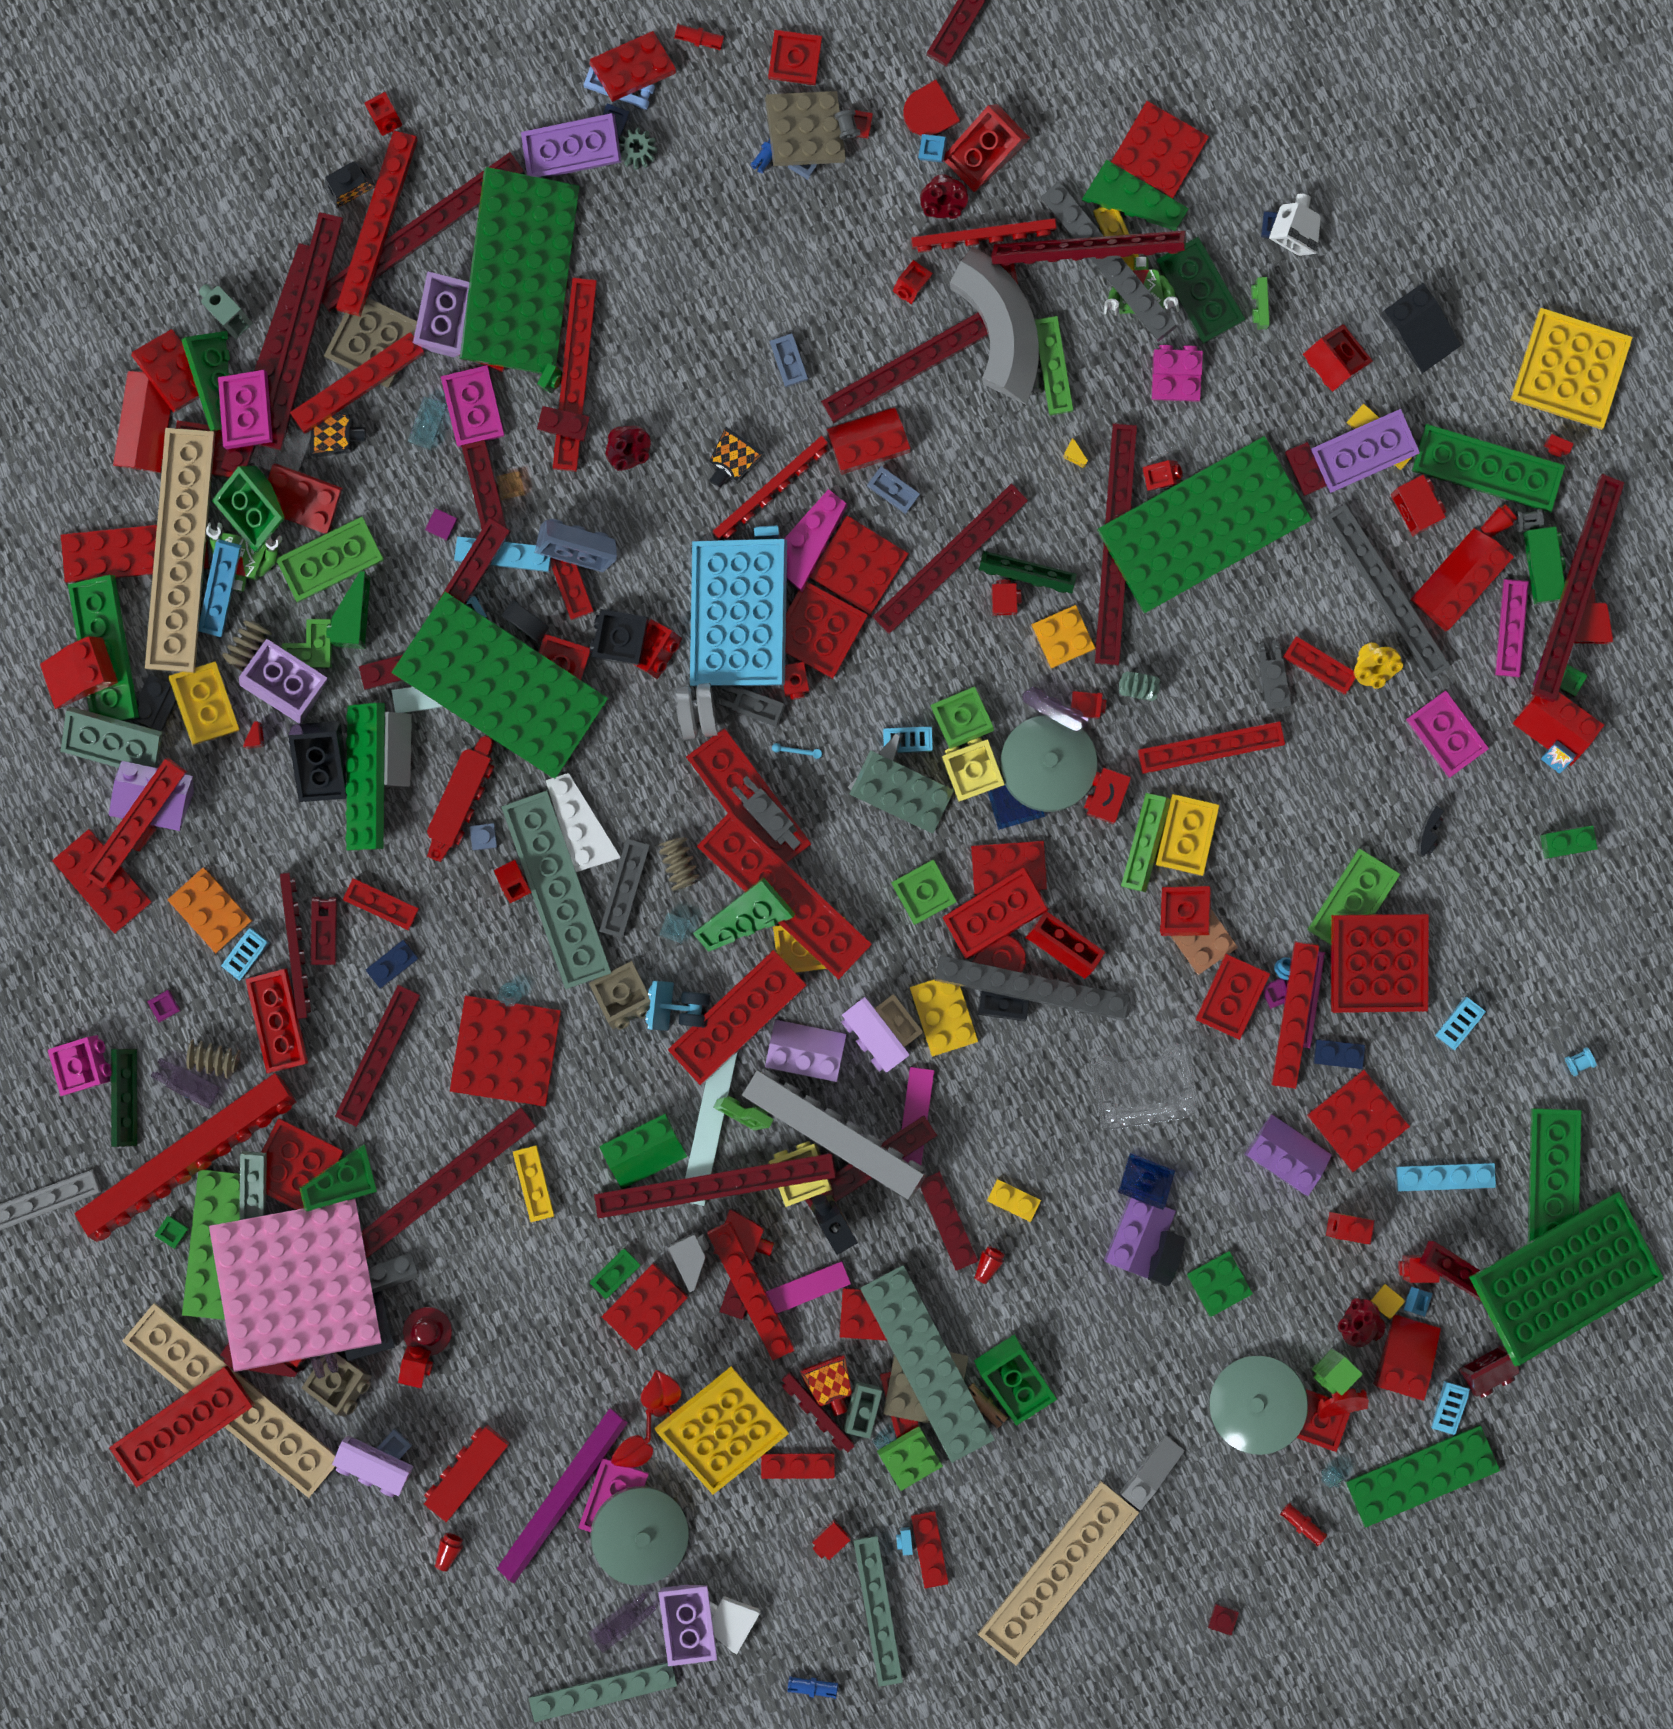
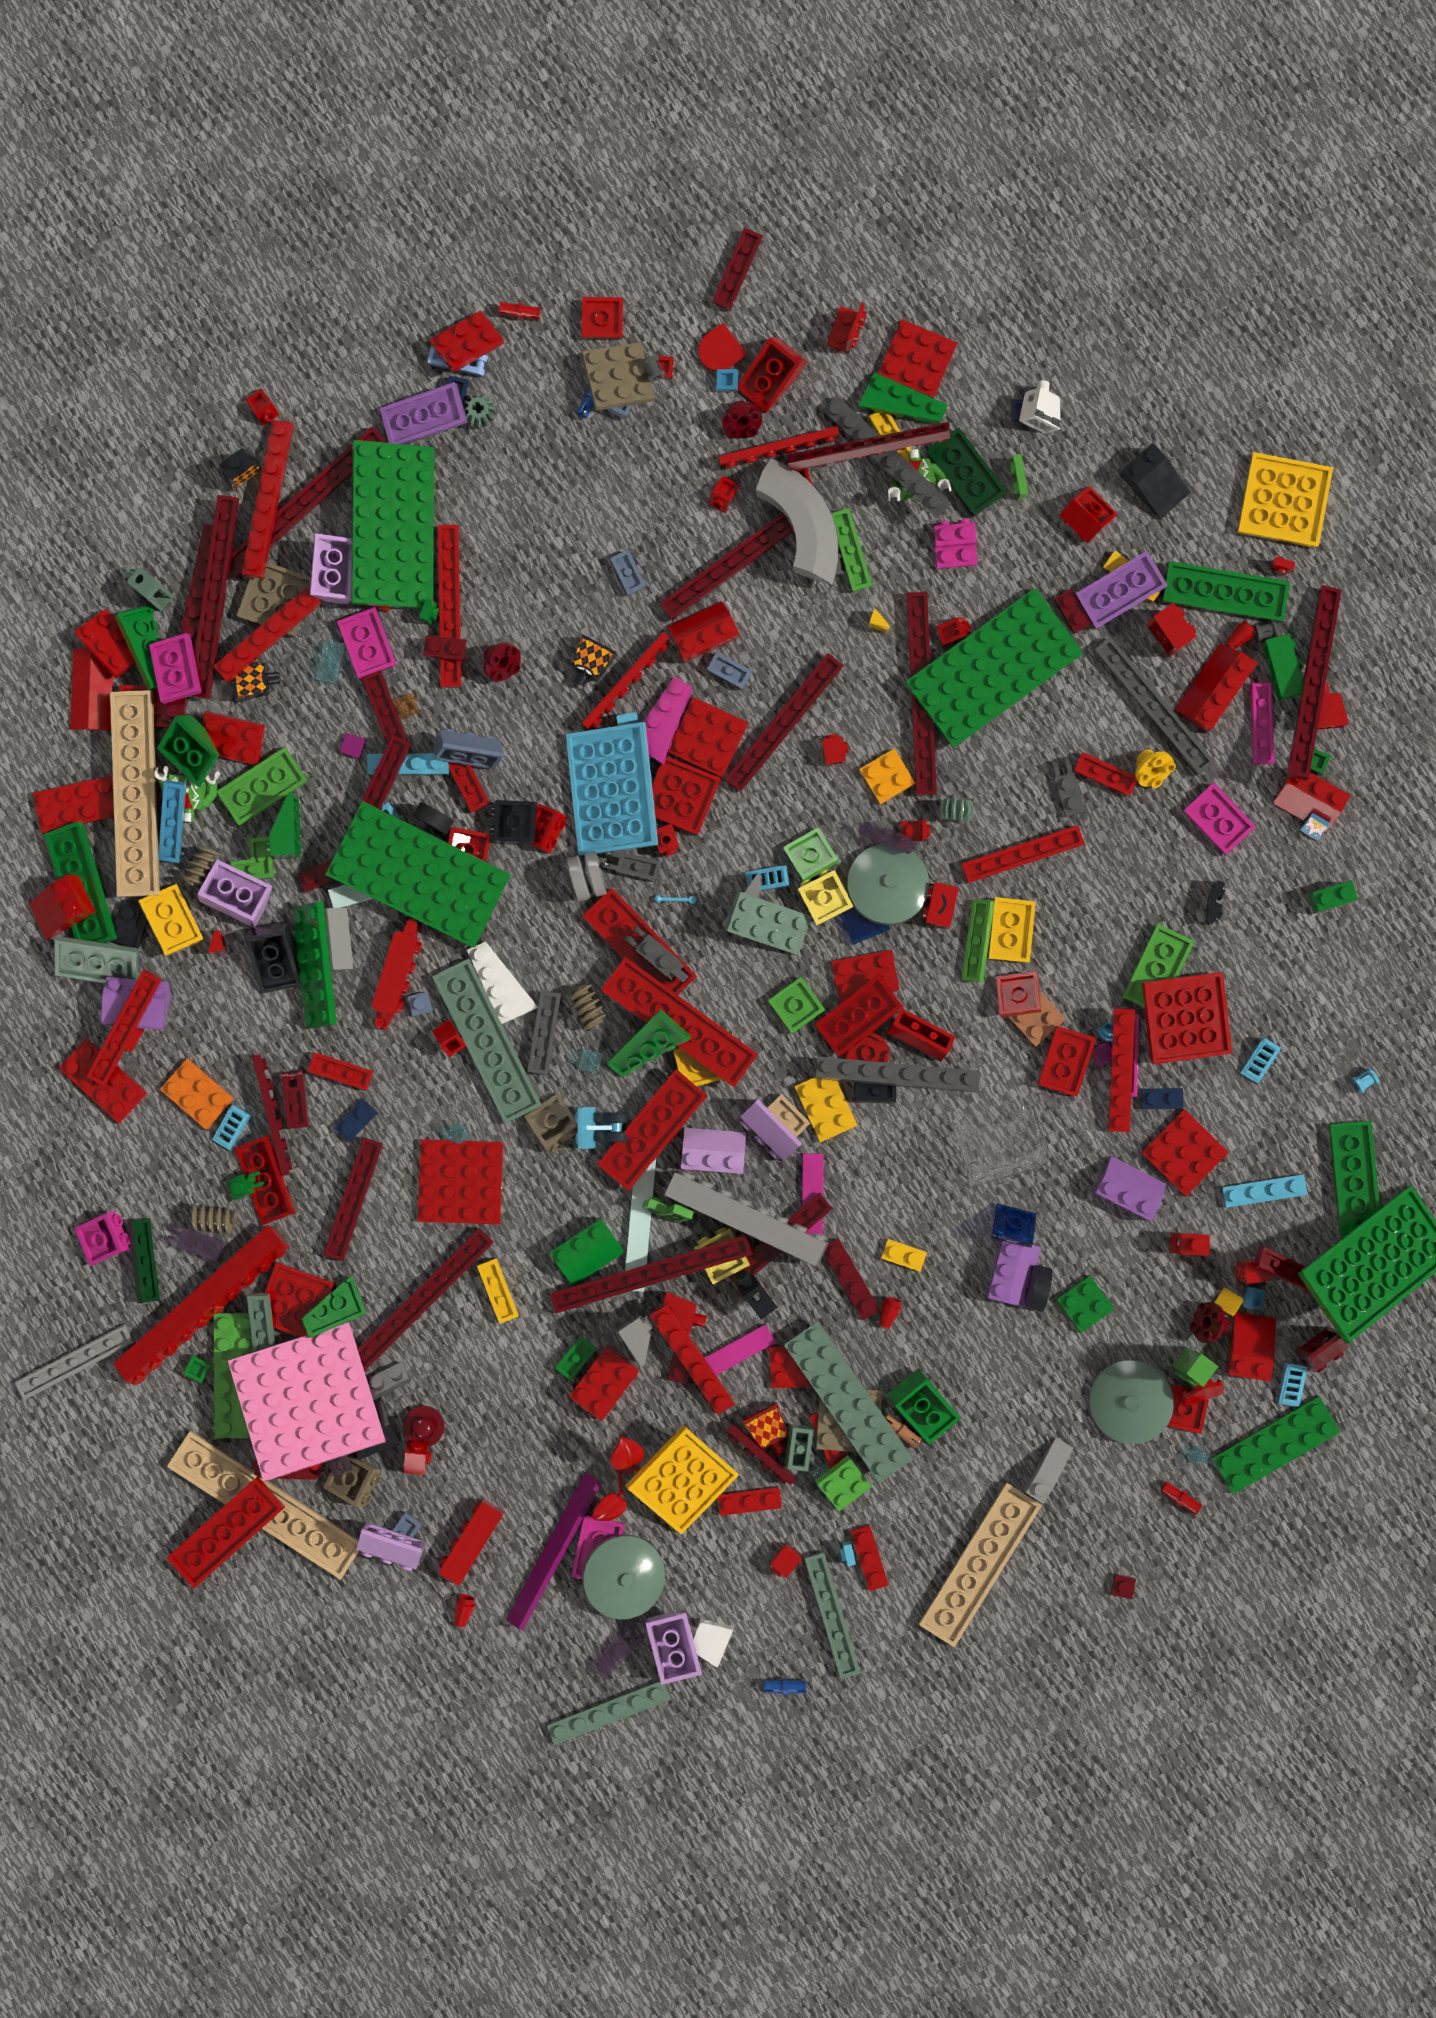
camera: 10 degrees left, 0 degrees up
magenta tile [147,990,181,1023] -> none
dark green plate [979,550,1077,594] -> none
none -> green plate [226,1171,264,1201]
none -> red bracket [827,303,867,353]

